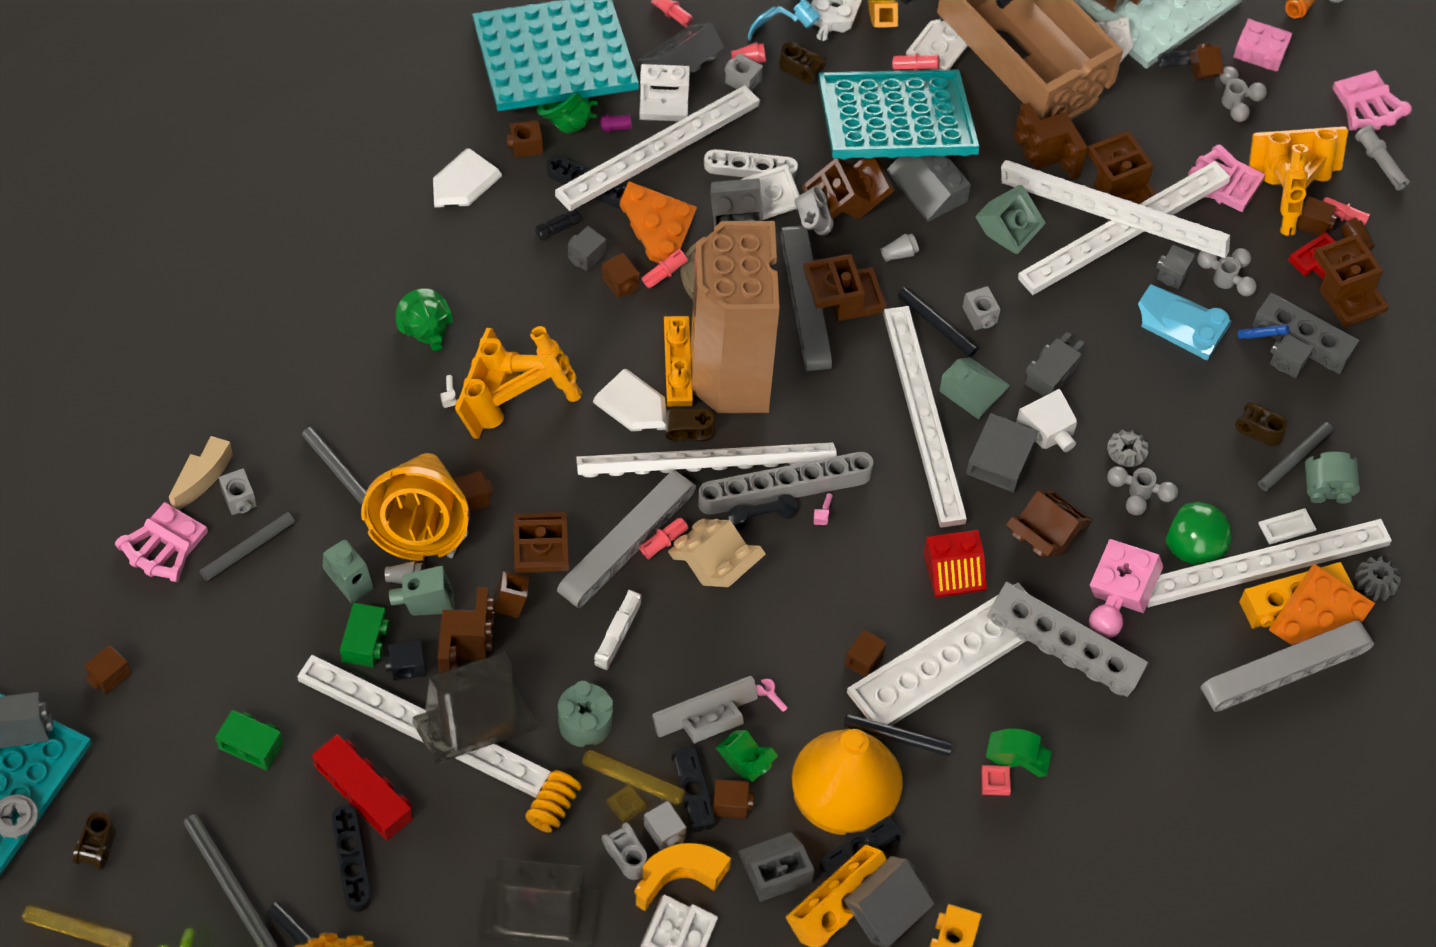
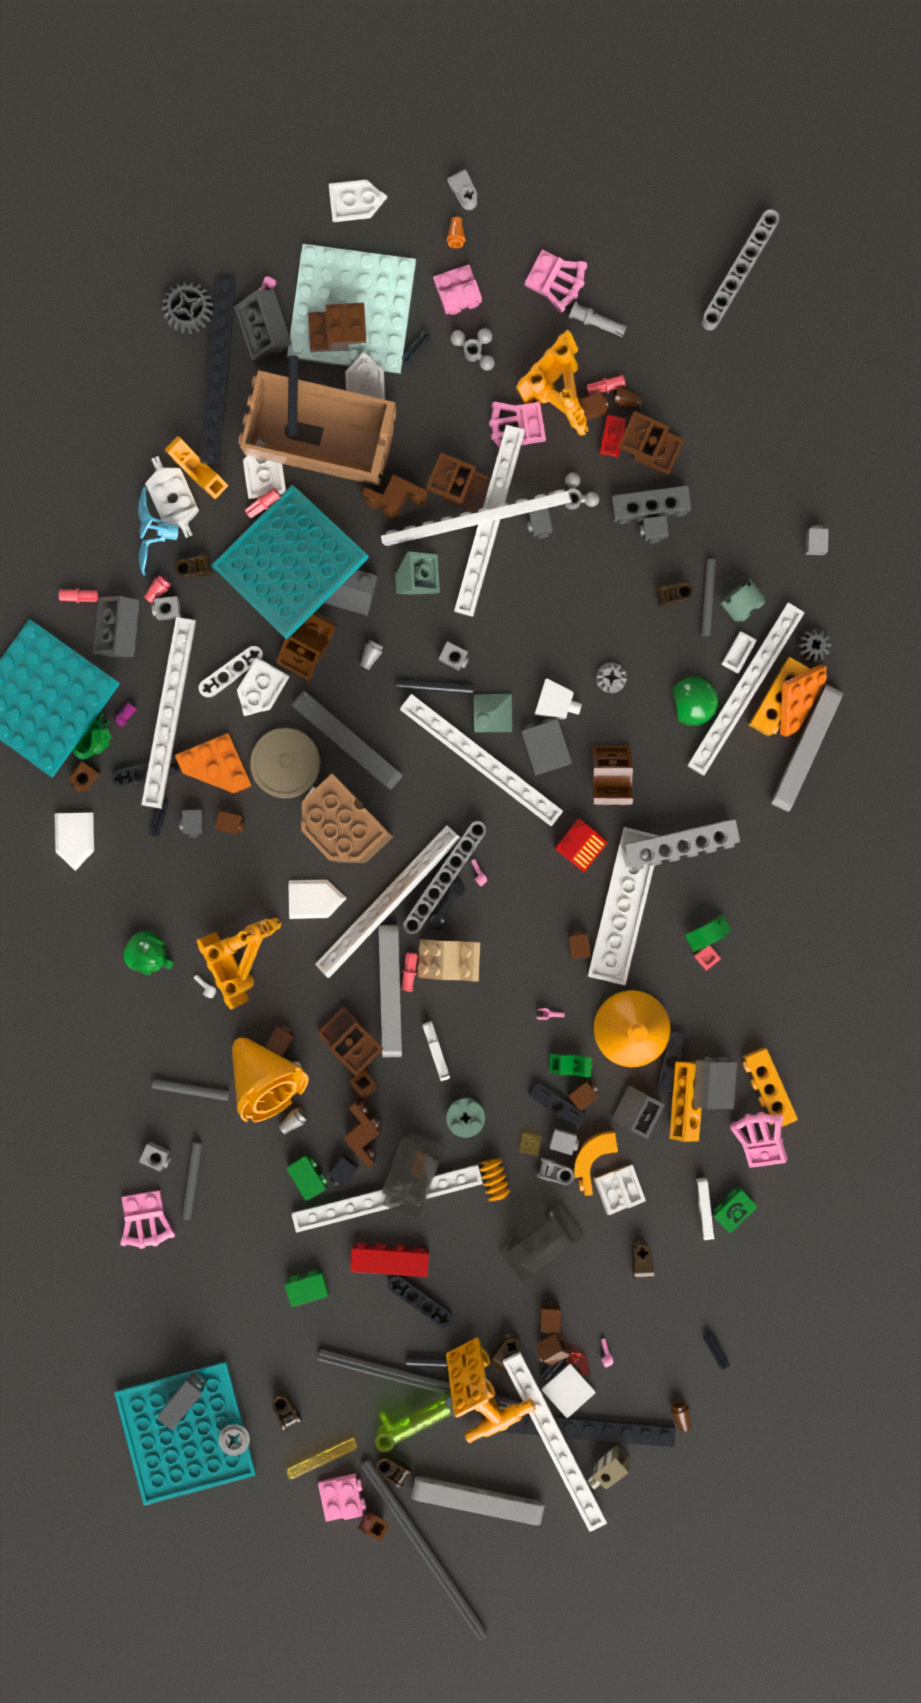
camera: 35 degrees left, 30 degrees up
reddish brown brick [84,645,131,695] -> none
tan slope [169,436,233,510] -> none
sand green torso [323,540,374,604] -> none
sand green torso [389,566,455,616] -> none
clear yellow axle [582,750,685,805] -> none
white window [640,64,689,121] -> none
coral axle [642,249,688,288] -> none
light grey bracket [652,676,758,743] -> none
light orange plate [664,316,693,407] -> none
dark brown piece [665,408,715,442] -> none
dark grey slope [711,178,763,227] -> none
light grey piece [794,186,833,236] -> none
reddish brown bracket [803,254,886,321] -> none
black piece [843,714,952,756] -> none
dark grey hinge [1025,332,1085,396] -> none
bright pink brick [1089,539,1163,639] -> none
light grey piece [1107,466,1178,516] -> none
medium azure slope [1138,284,1231,361] -> none
reddish brown brick [1190,43,1224,81] -> none
blue wheel [1238,324,1290,339] -> none

